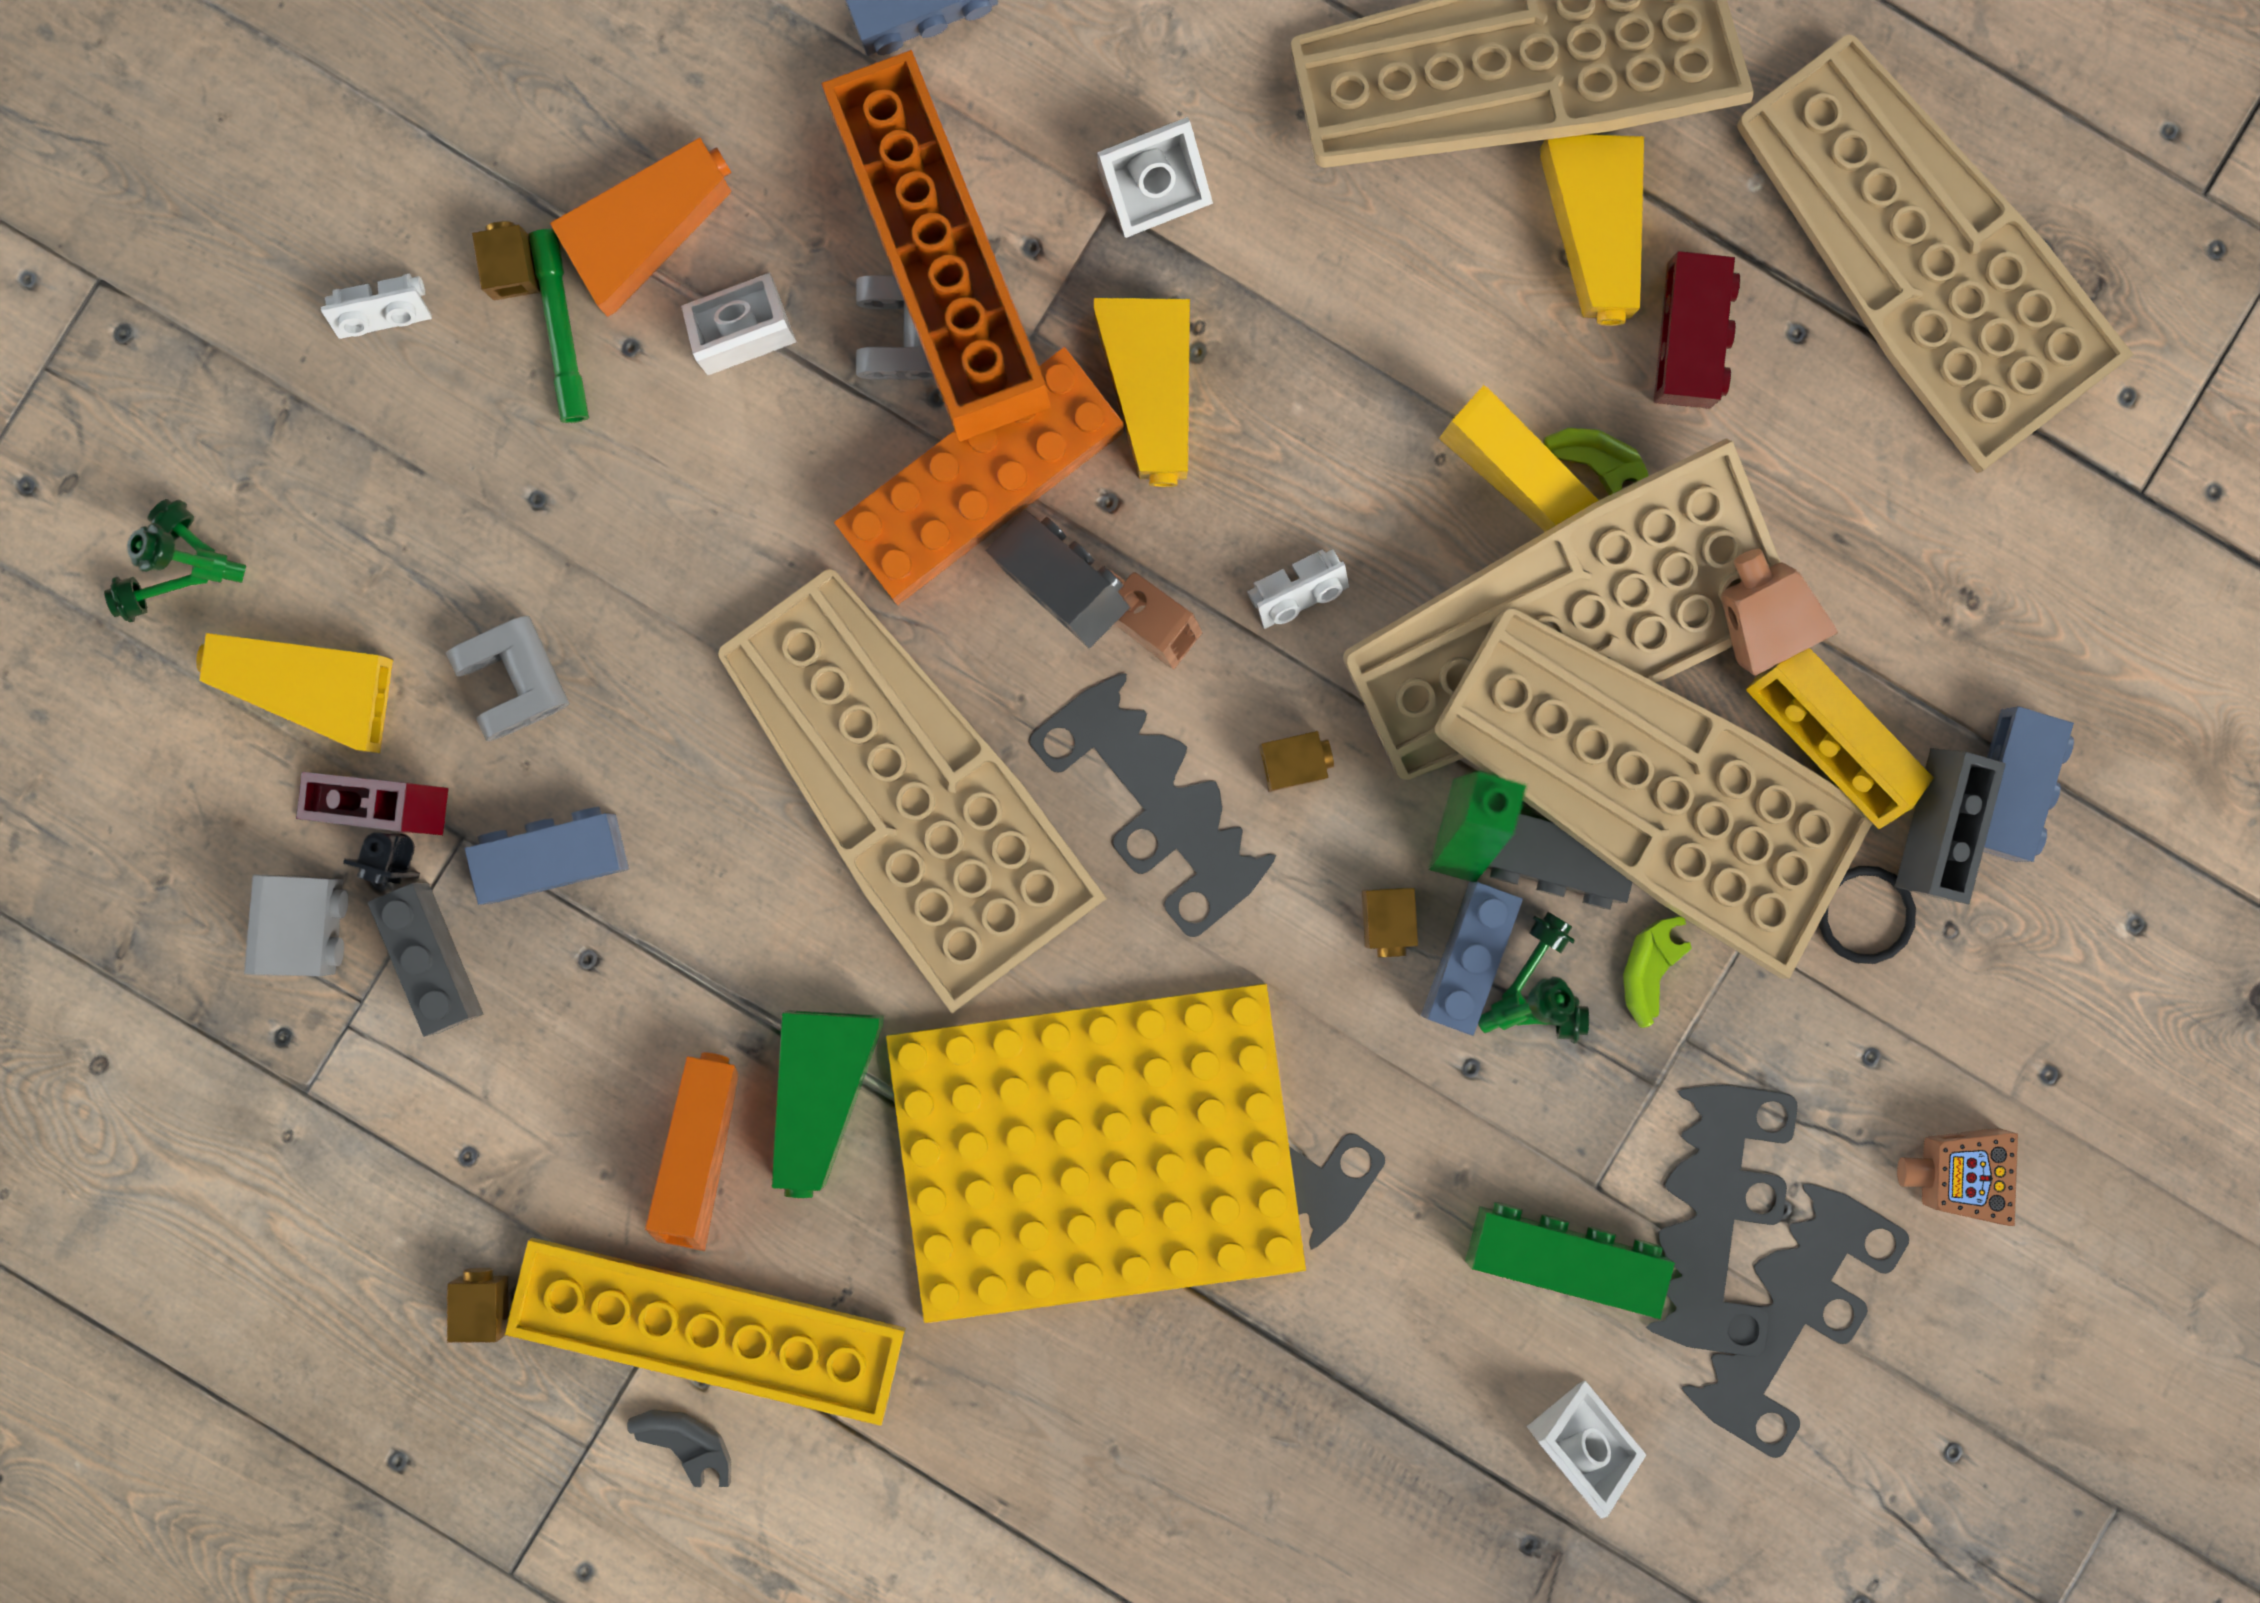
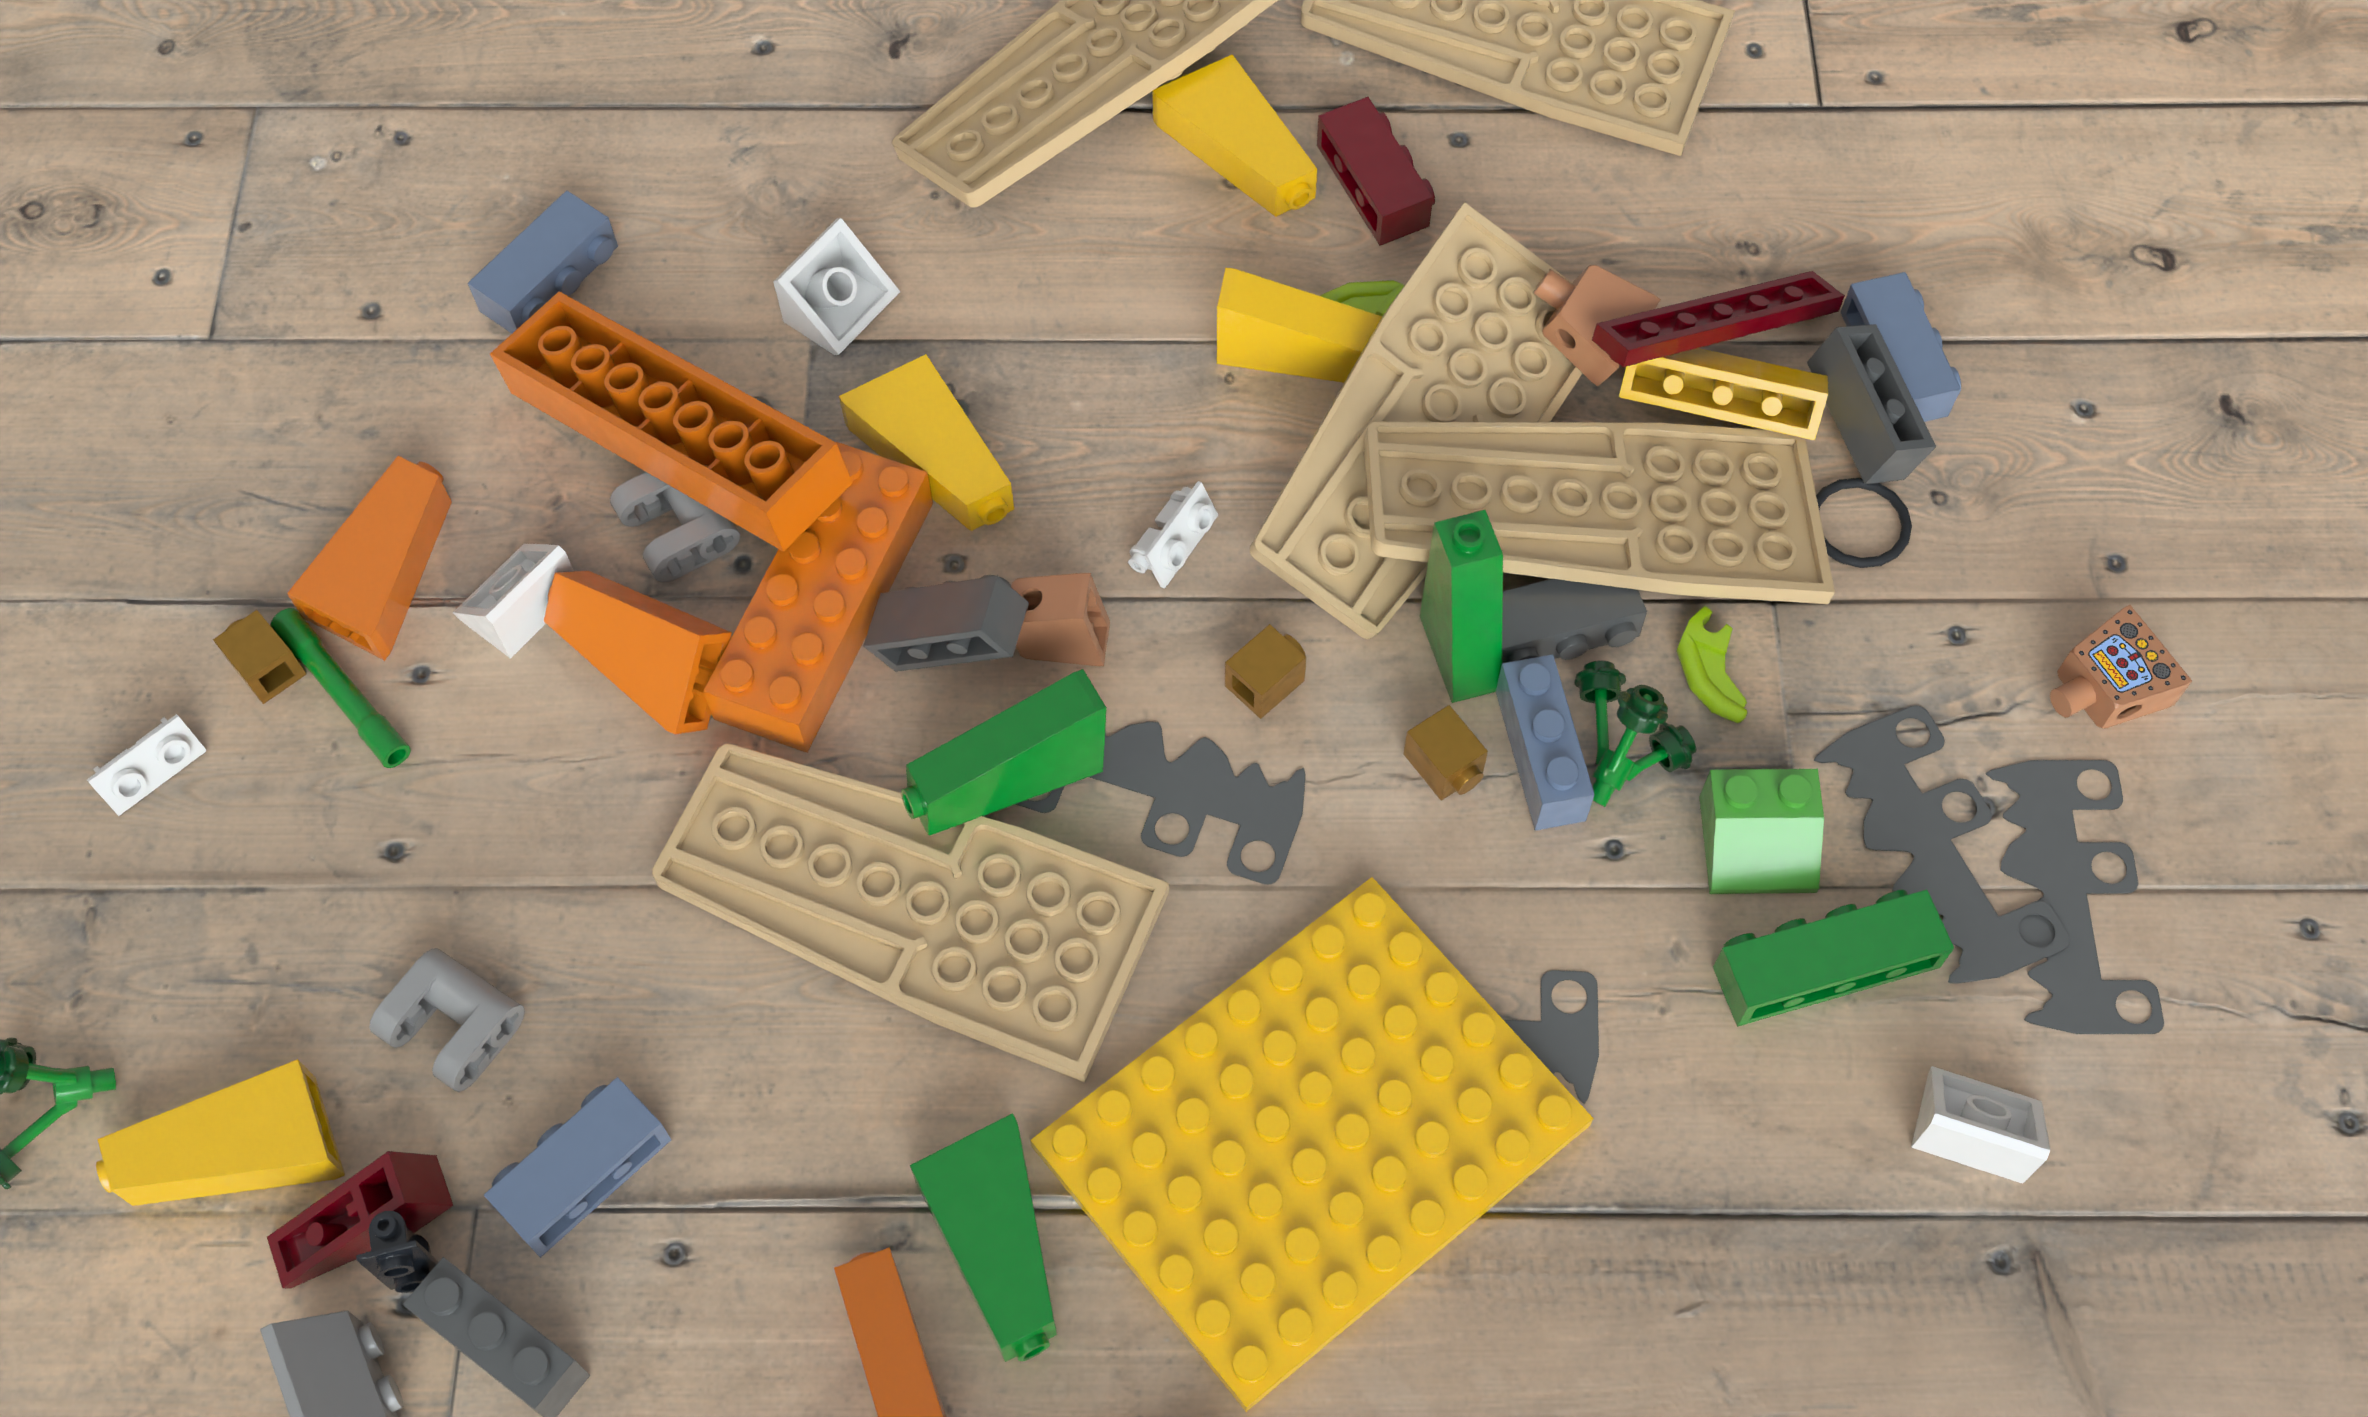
camera: 25 degrees left, 25 degrees down
none -> orange slope [544,571,732,735]
none -> green slope [901,669,1107,836]
none -> dark red plate [1592,271,1845,367]
none -> bright green slope [1699,769,1824,894]

